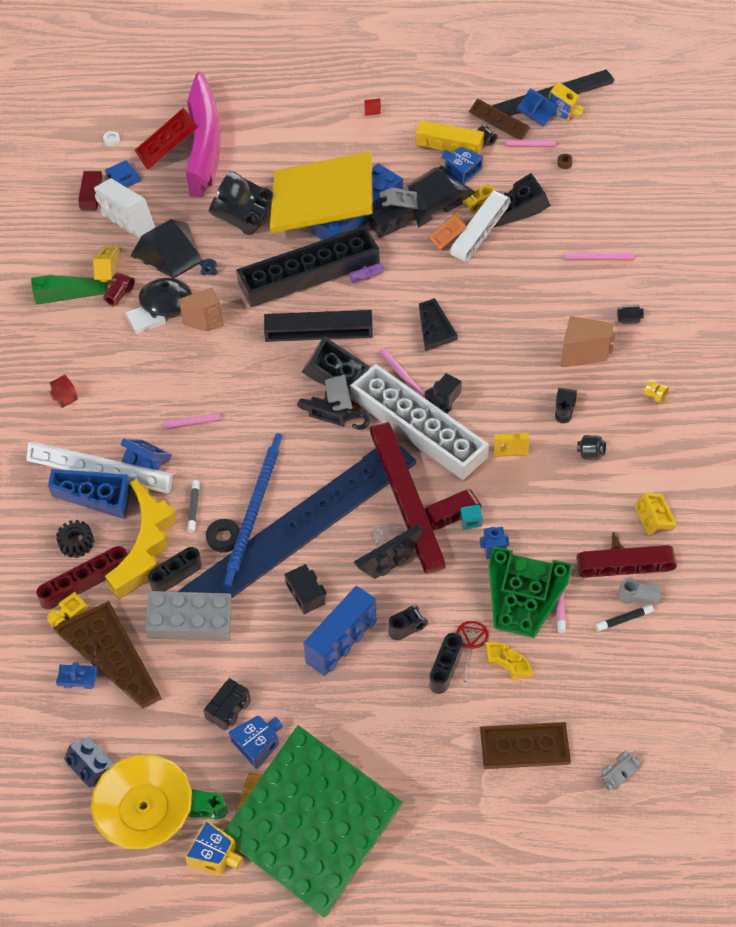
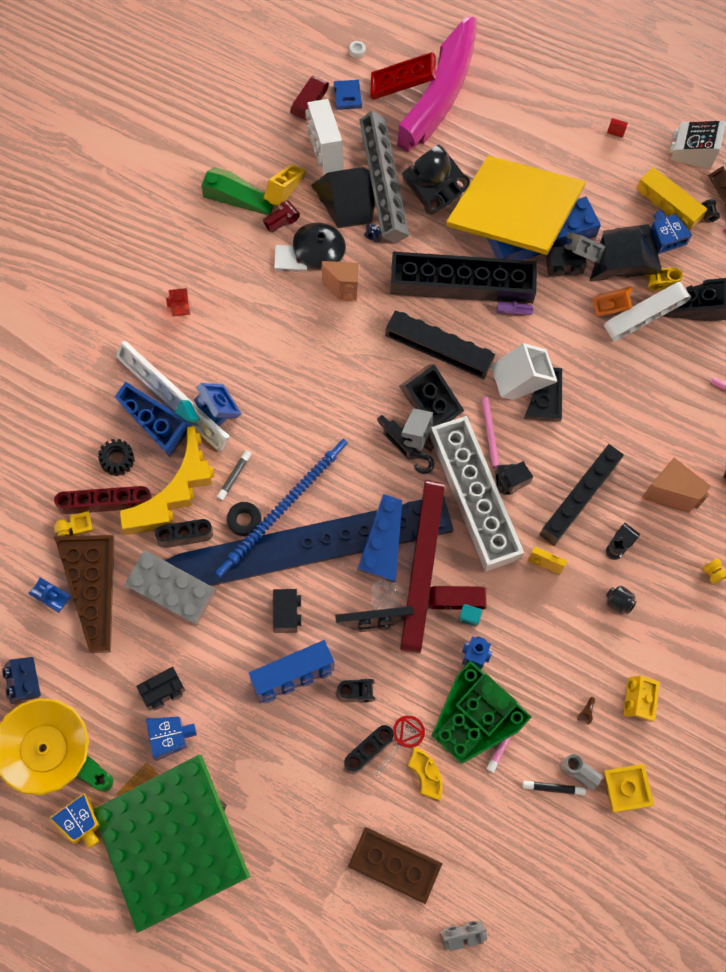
camera: 20 degrees right, 15 degrees up
bright pink bar [163,413,220,429] -> none
dark red beam [576,545,677,578] -> none
none -> teal slope [175,400,199,422]
none -> blue wedge [357,494,402,583]
none -> light grey brick [359,111,409,243]
none -> white slope [491,343,557,400]
none -> black brick [539,444,624,546]
none -> yellow plate [603,764,654,813]
none -> white slope [669,121,726,170]

